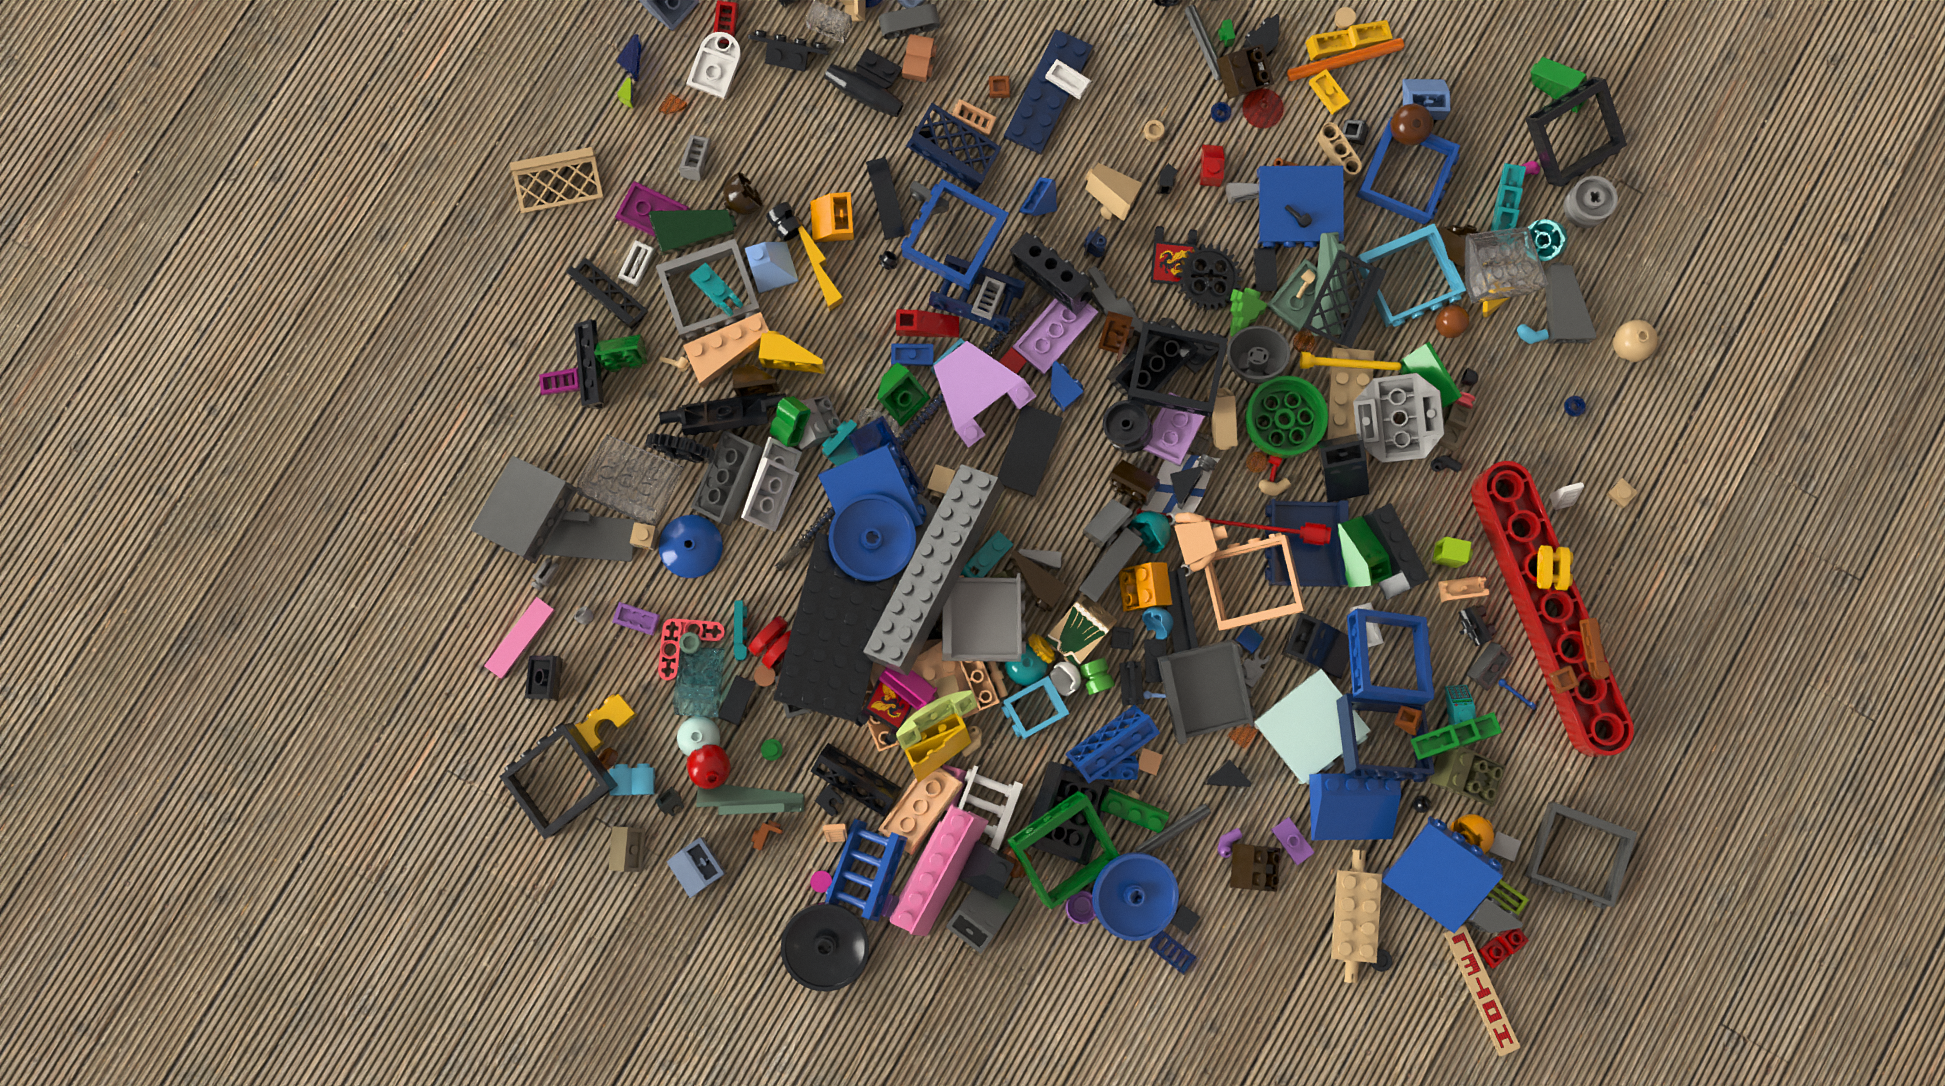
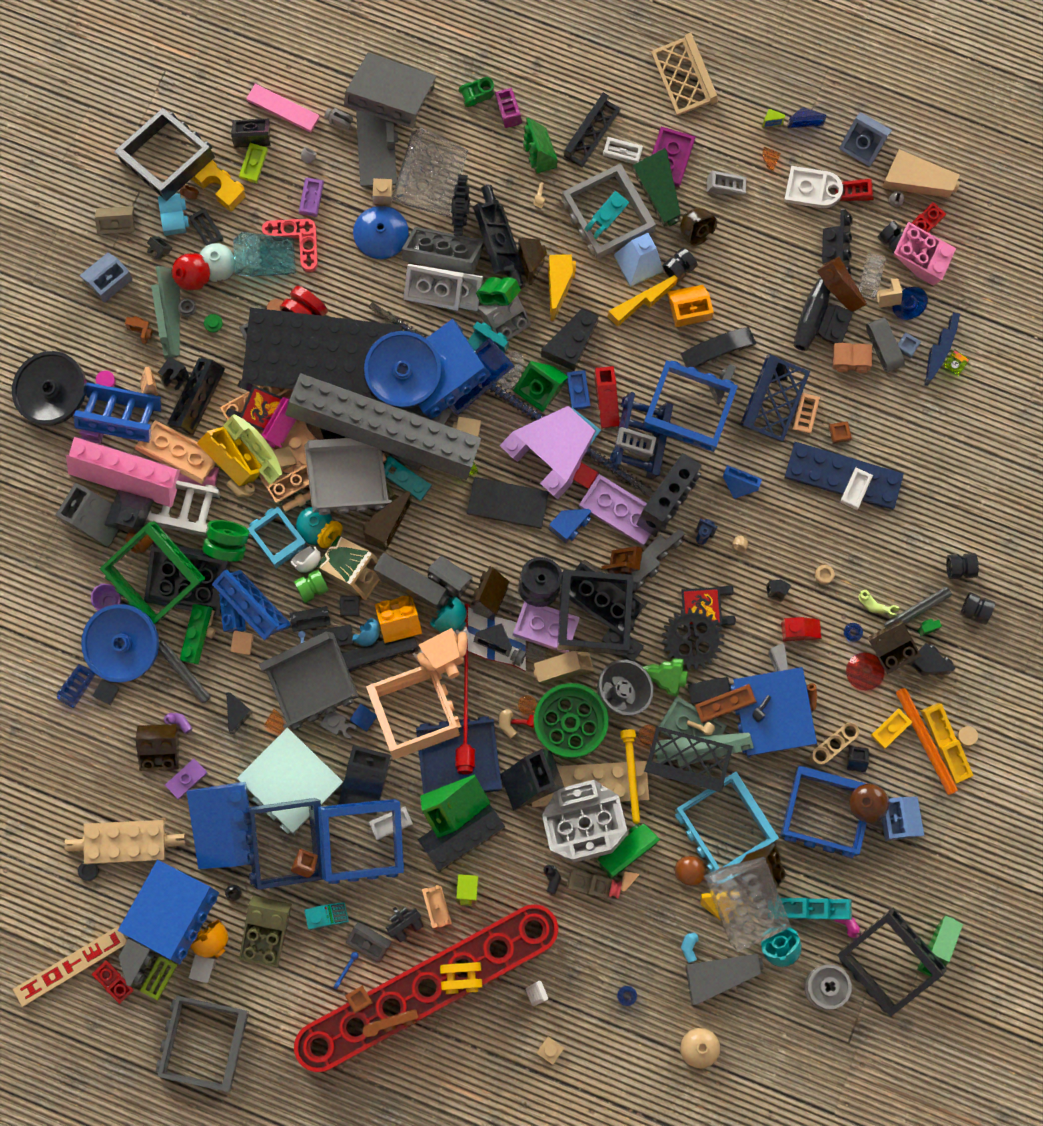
camera: 80 degrees right, 5 degrees down
black fence [574,319,604,410] -> none
sand green tile [679,632,702,654] -> none
light nougat wedge [683,312,769,389] -> none
black slope [718,675,756,726] -> none
teal hinge [734,600,747,661] -> none
black plate [879,251,899,270] -> none
light grey slope [1019,549,1062,571] -> none
tan slope [1085,163,1143,221] -> none
green slope [1410,712,1502,761] -> none
black hinge [1461,368,1479,386] -> none
none -> dark grey plate [178,299,197,317]
none -> black tile [189,208,224,246]
none -> green wheel [202,520,250,562]
none -> lime plate [239,143,268,183]
none -> green piece [458,77,495,107]
none -> black wedge [541,309,599,371]
none -> light nougat slope [621,871,640,893]
none -> dark orange tile [695,684,757,724]
none -> reddish brown slope [817,256,867,312]
none -> yellowish green arm [858,590,899,618]

